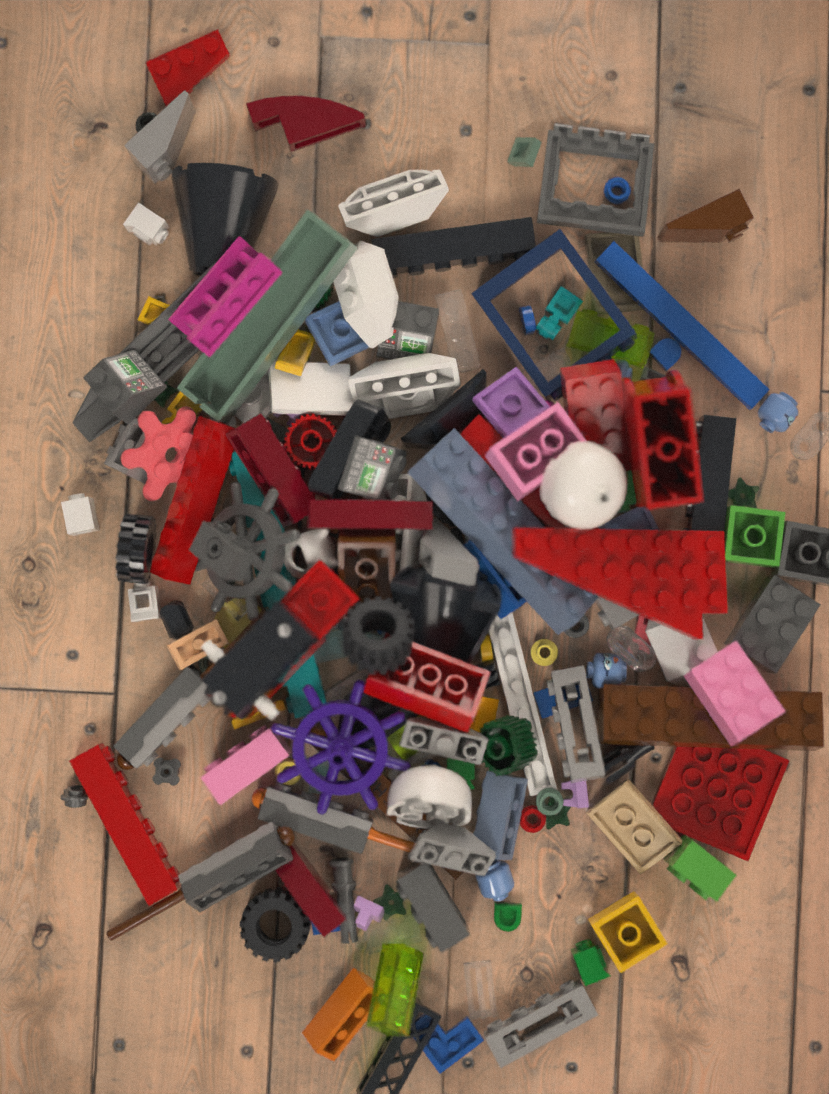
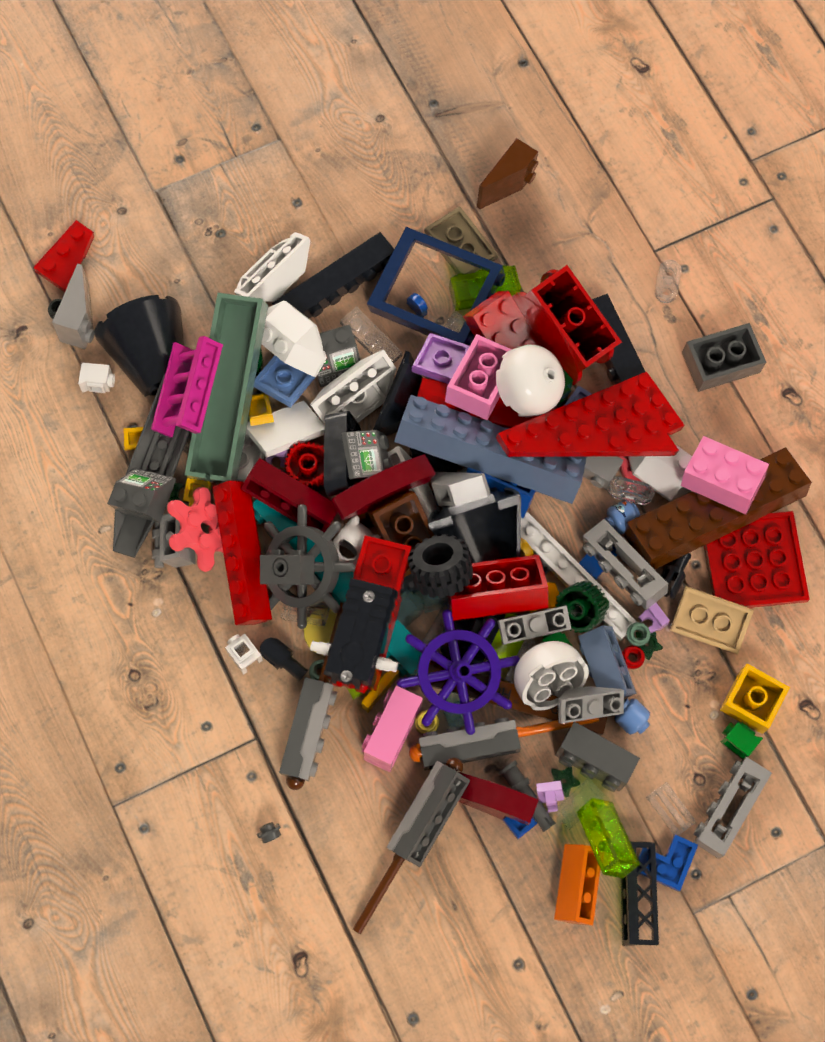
camera: 30 degrees left, 15 degrees down
white brick [61,493,99,536] -> none
red brick [69,743,181,906] -> none
black bush [115,513,157,584] -> none
dark grey plate [152,757,181,786] -> none
light nougat plate [166,619,229,670] -> none
black tyre [239,887,311,963] -> none
dark red slope [246,96,366,152] -> none
green tile [494,902,522,932] -> none
sand green plate [507,137,542,167] -> none
light yellow plate [531,639,558,666] -> none
teal plate [536,286,583,340] -> none
dark grey hinge [537,123,654,237] -> none
dark grey plate [564,614,589,638] -> none
blue tile [594,241,770,410] -> none
blue plate [604,177,631,204] -> none
blue tile [648,338,681,372] -> none
bright green brick [663,834,737,902] -> none
bright green brick [724,505,785,568] -> none
dark grey brick [724,575,821,674] -> none
clear green plate [728,478,759,508] -> none
medium blue head [757,392,799,433] -> none

